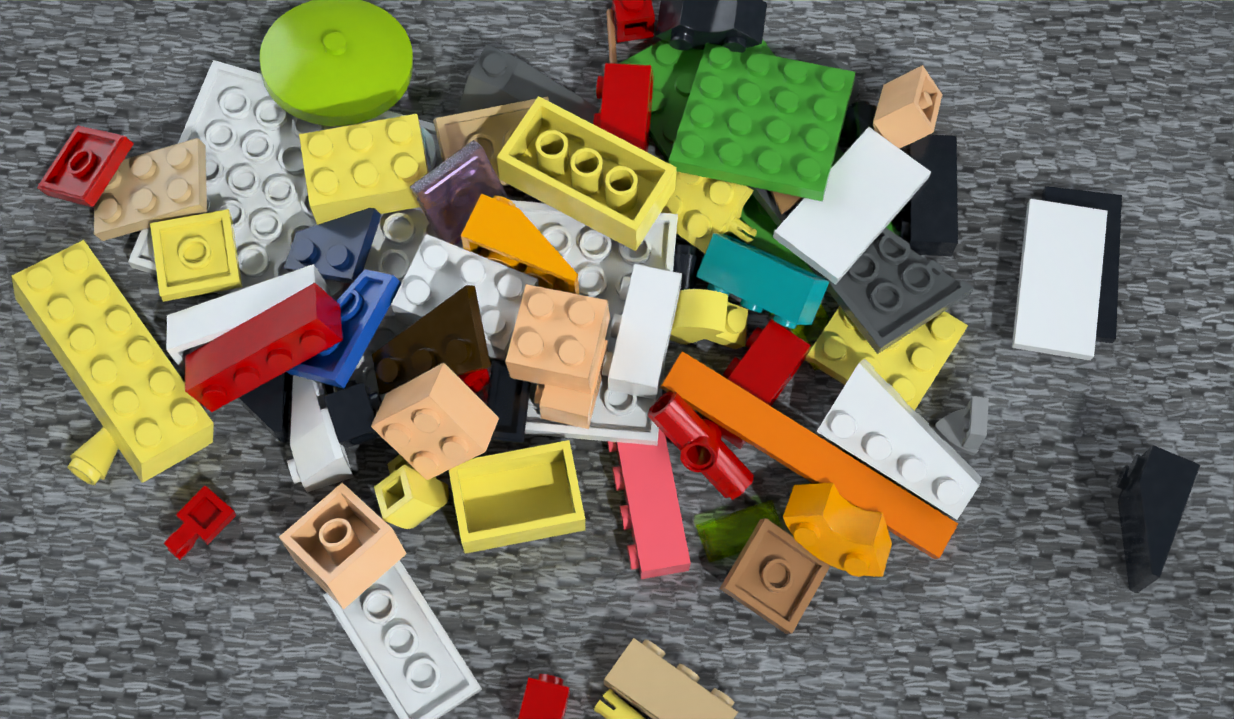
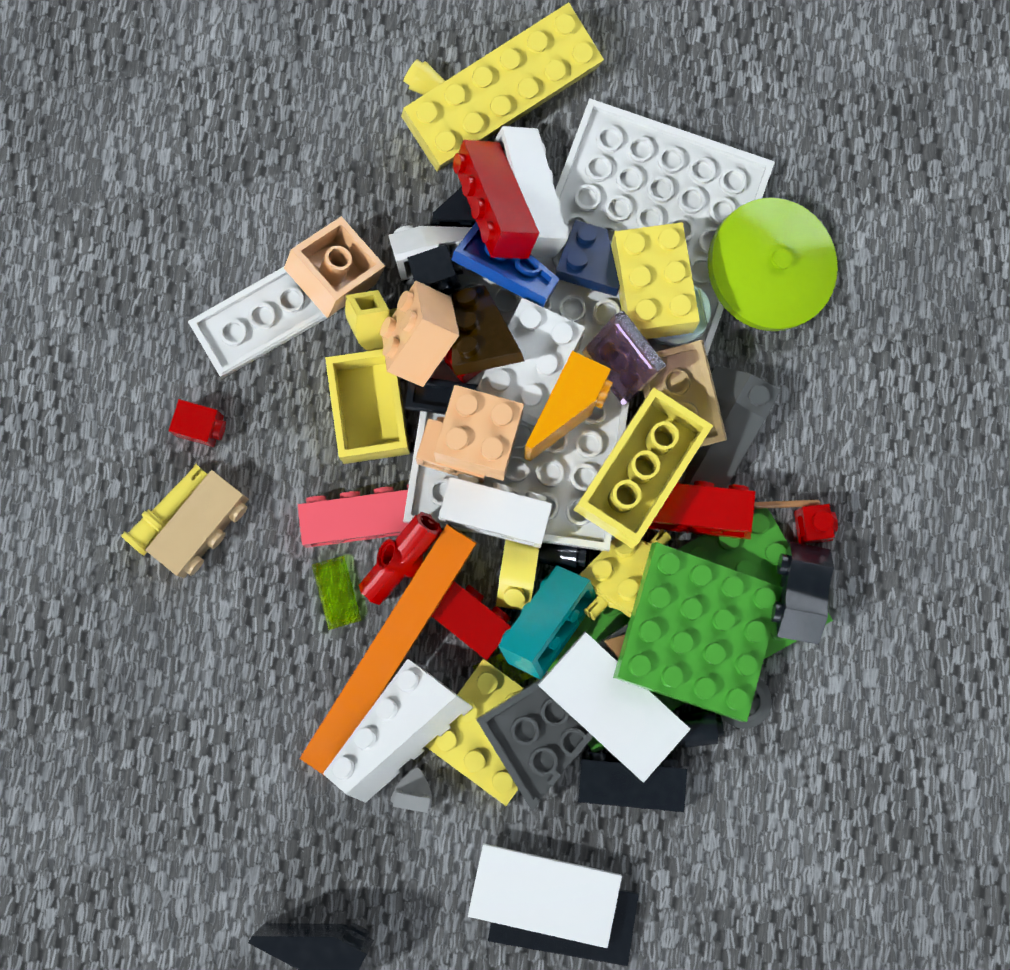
camera: 95 degrees right, 10 degrees up
red tile [37,125,134,208] -> none
tan plate [94,138,207,241] -> none
light yellow plate [150,209,242,302] -> none
red plate [164,485,236,560] -> none
medium nougat plate [719,518,830,634] -> none
light orange brick [783,483,892,577] -> none
light nougat brick [873,65,942,149] -> none

